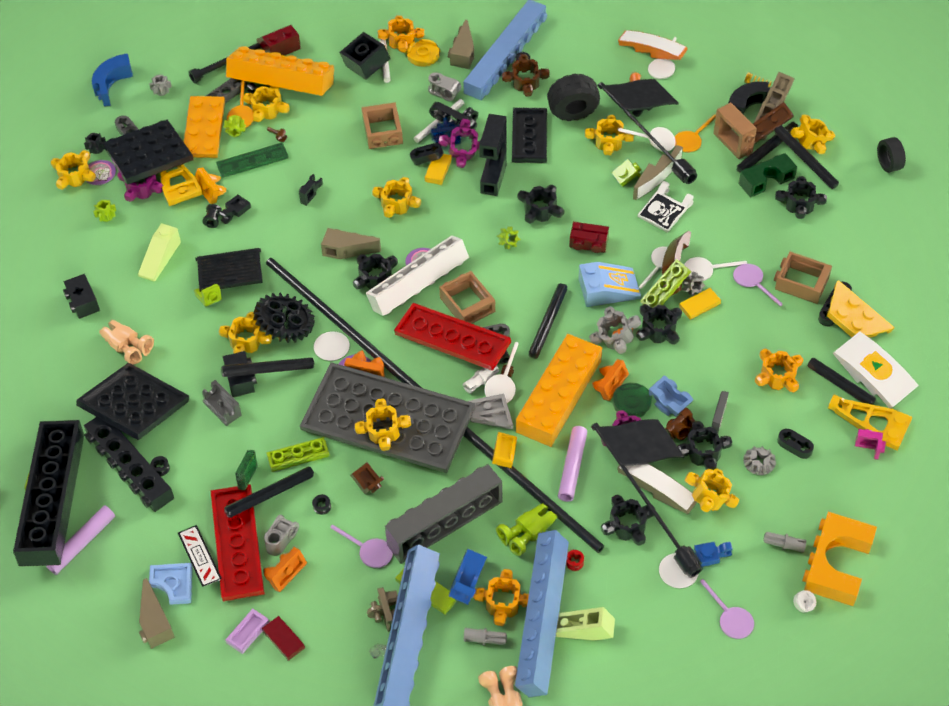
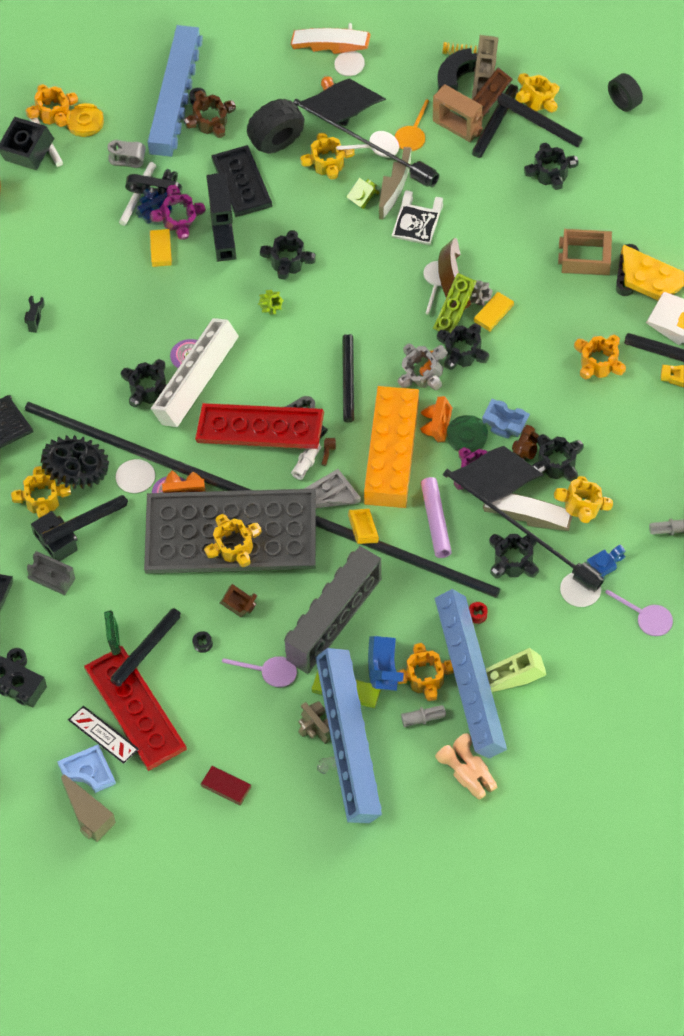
camera: 20 degrees left, 5 degrees up
lavender tile [225,609,270,654] -> none
orange tile [263,547,307,592] -> none
light grey piece [264,514,299,556] -> none
lime tile [266,437,330,472] -> none
dark tan slope [321,228,381,259] -> none
medium nougat window [361,102,403,149] -> none
yellow piece [372,177,421,218] -> none
black beam [410,143,444,165] -> none
medium nougat window [439,271,495,324] -> none
dark tan slope [448,20,474,69] -> none
white piece [484,342,518,403] -> none
lime piece [496,503,557,556] -> none
dark red brick [569,221,609,253] -> none
light blue slope [579,262,641,307] -> none
white piece [684,257,747,281] -> none
dark grey tile [712,391,729,433] -> none
lavender piece [733,264,782,306] -> none
dark green arch [739,153,797,198] -> none
light grey gear [743,446,776,475] -> none
black beam [777,428,814,459] -> none

